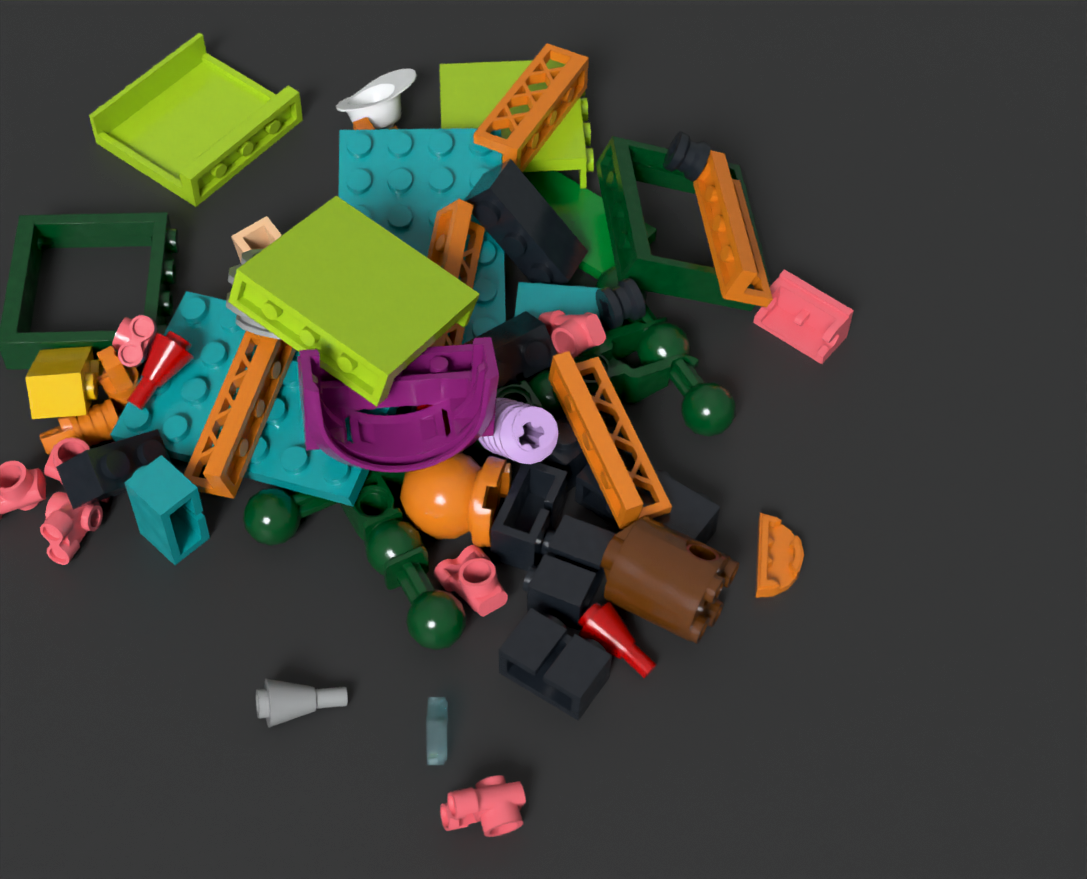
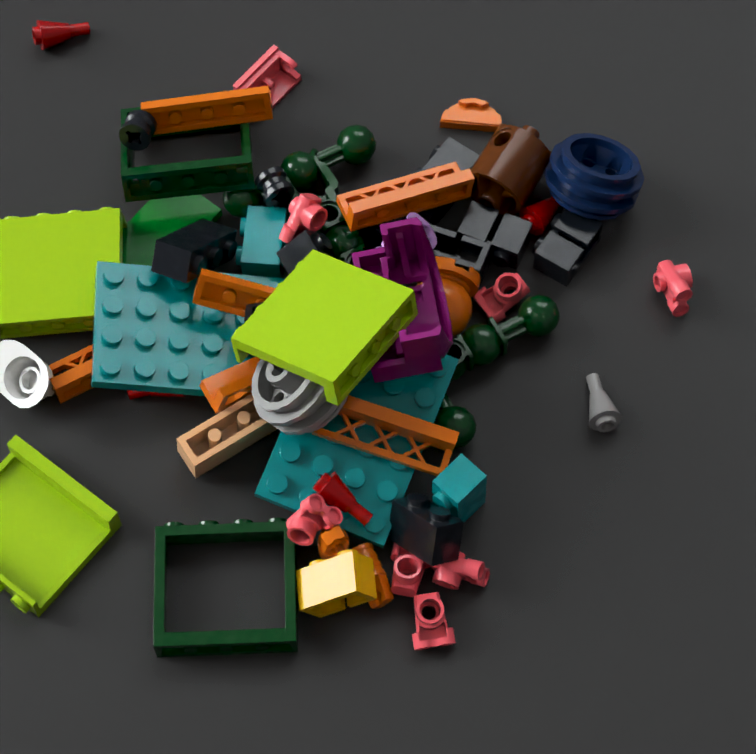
camera: 85 degrees left, 10 degrees up
clear light blue tile [426,697,448,765] -> none
orange fence [474,43,589,173] -> none
none -> red cone [32,20,90,51]
none -> dark blue wheel [544,133,645,220]

